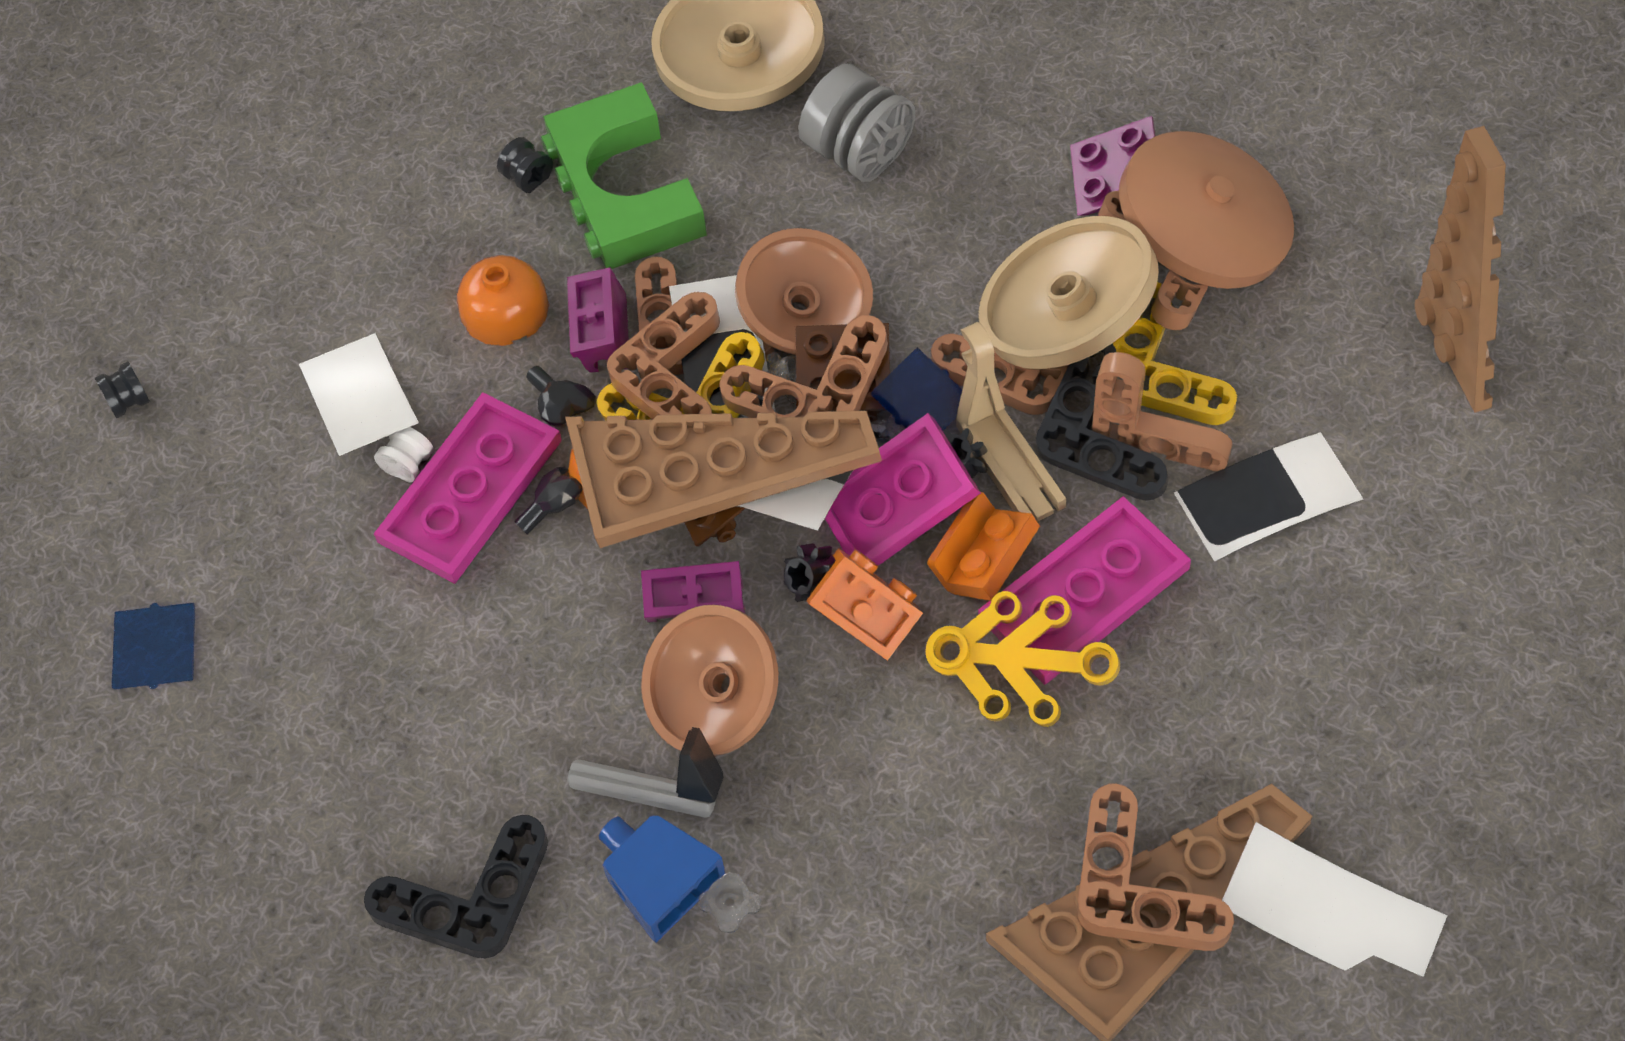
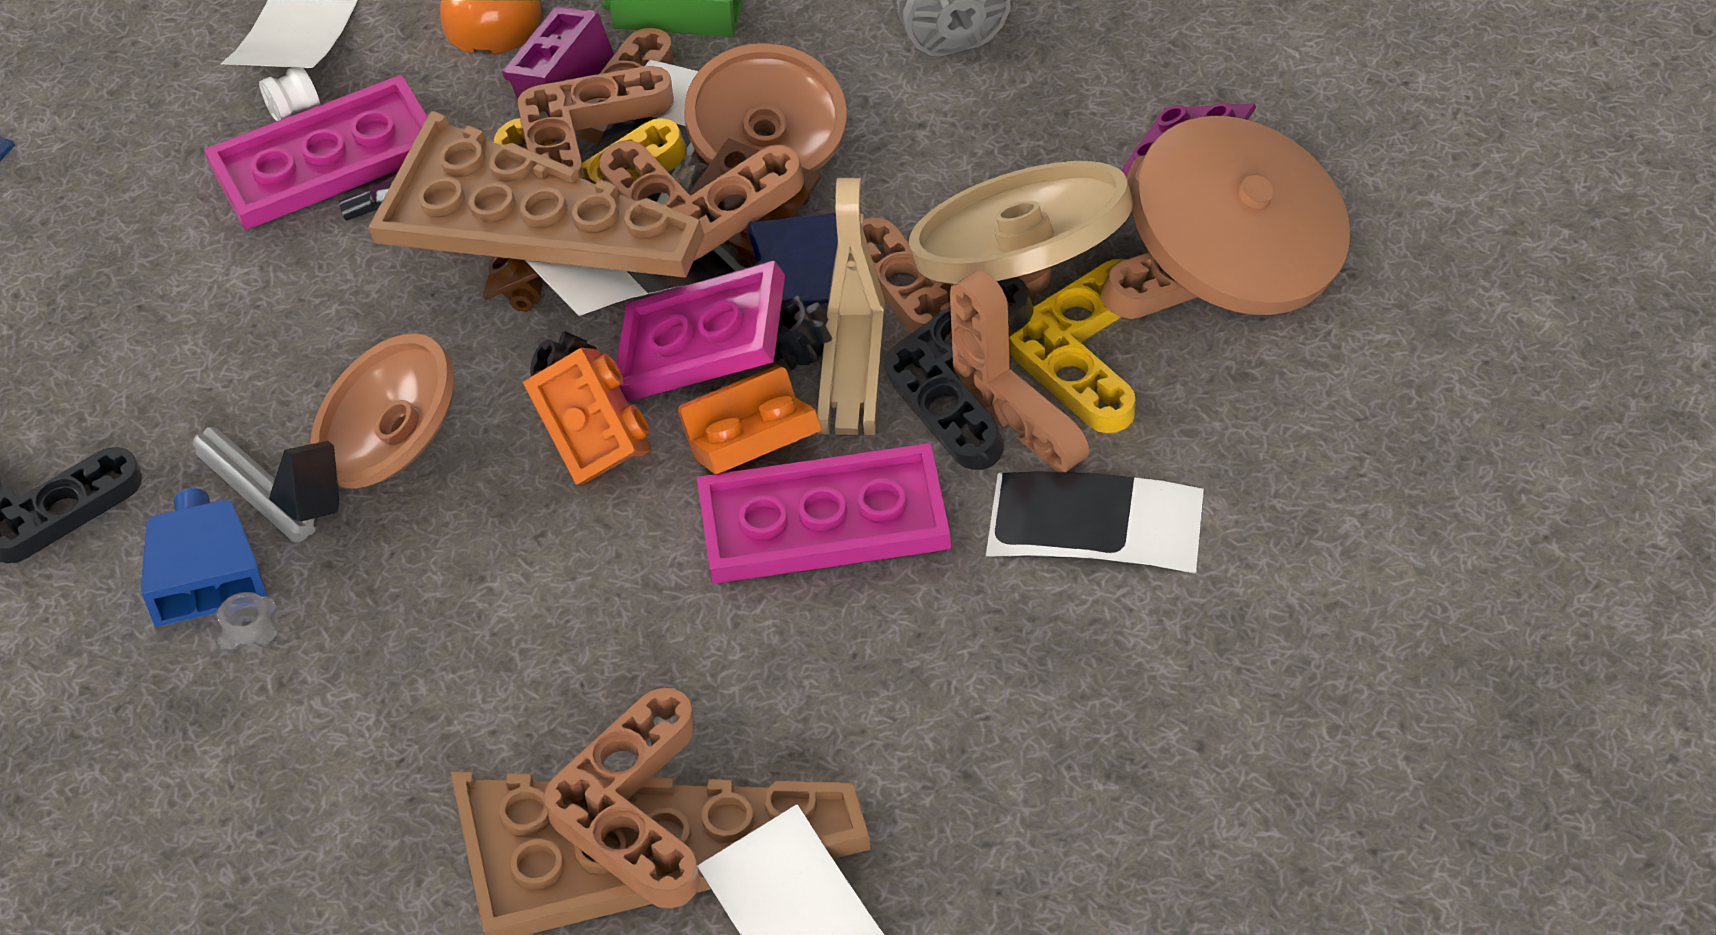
camera: 30 degrees right, 10 degrees down
black rock [526,366,596,426] -> none
magenta hinge [641,561,745,623] -> none
yellow plant [925,591,1120,727] -> none
medium nougat wing [1415,126,1506,413] -> none

